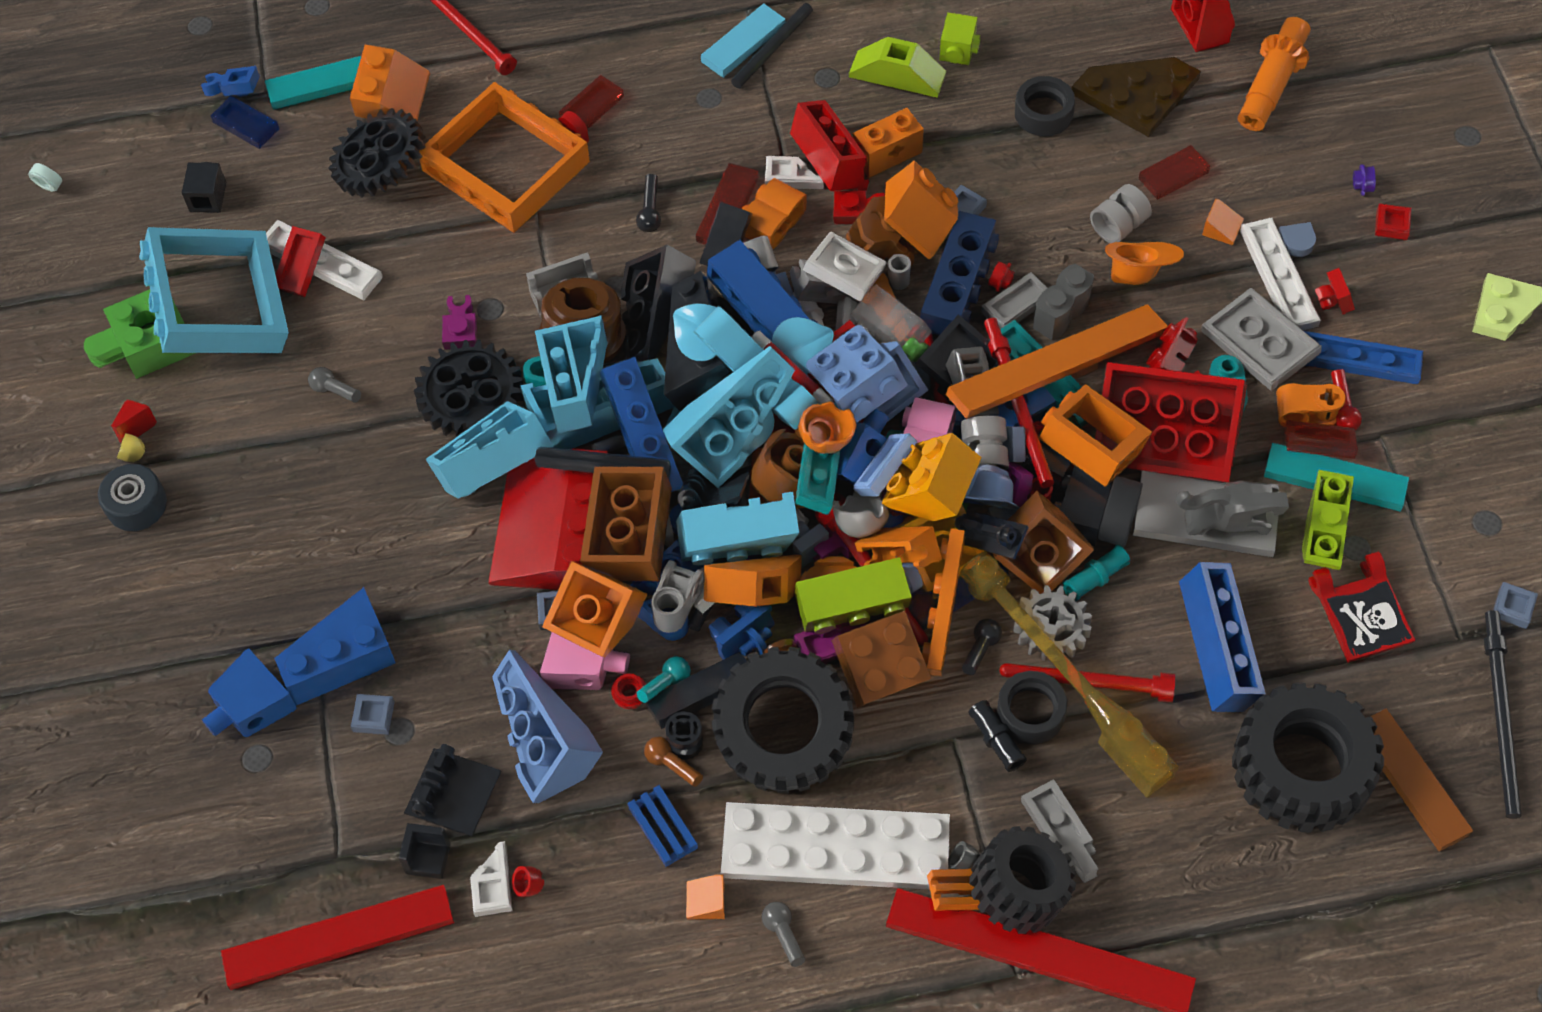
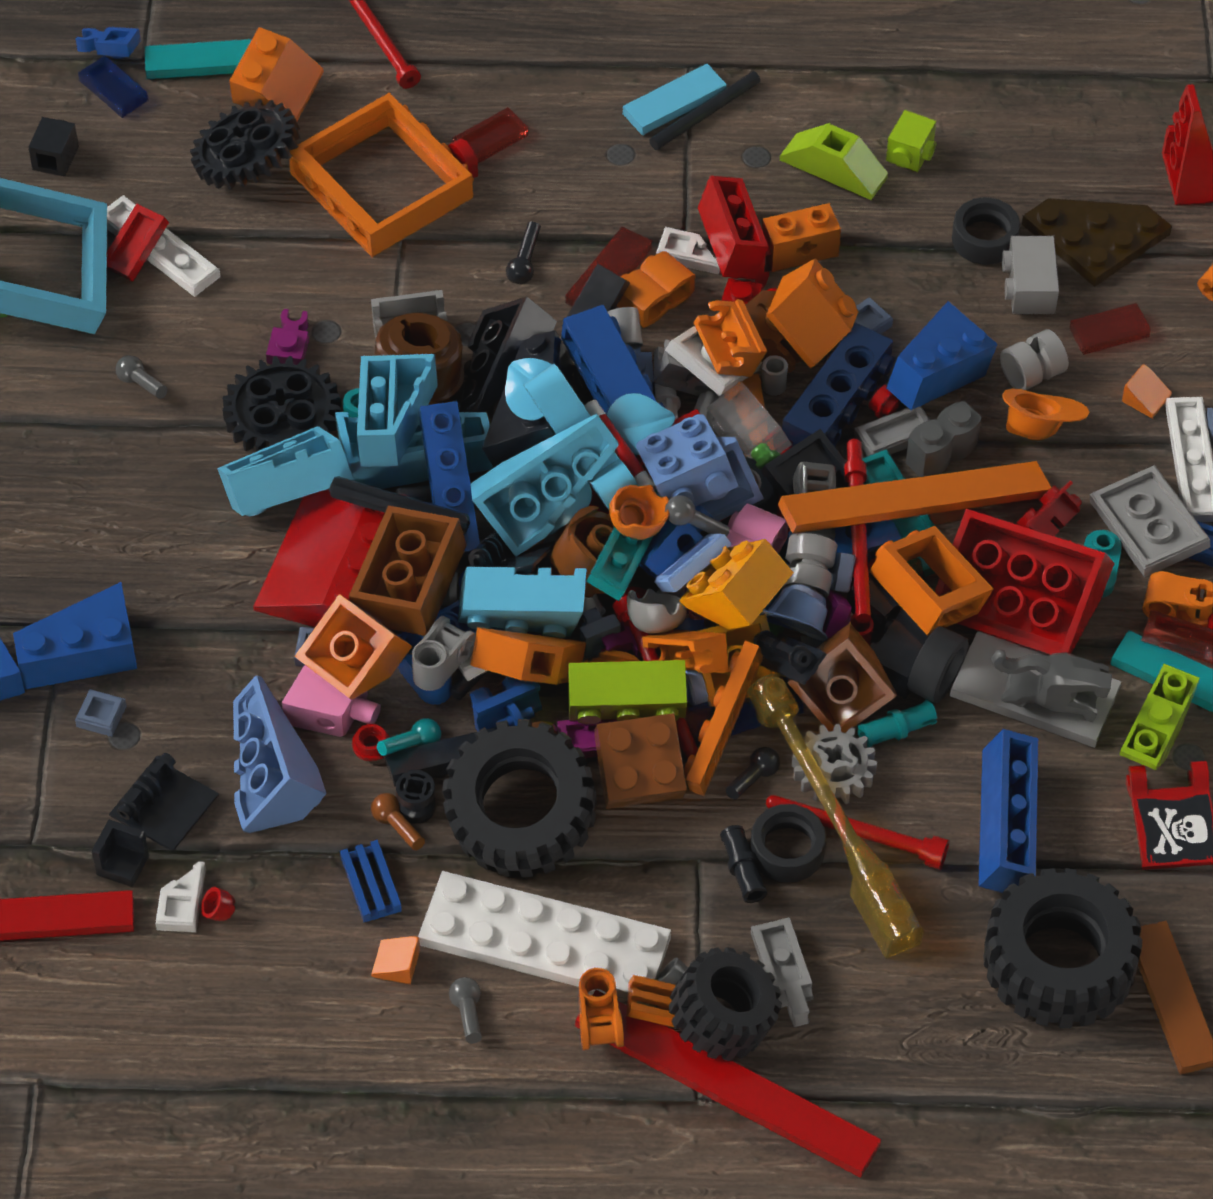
camera: 10 degrees right, 5 degrees down
none -> orange piece [579,968,624,1050]
none -> dark grey bar [665,495,730,537]
none -> orange hinge [694,299,767,377]
none -> blue wedge [886,301,997,410]
none -> light grey brick [1002,236,1059,314]

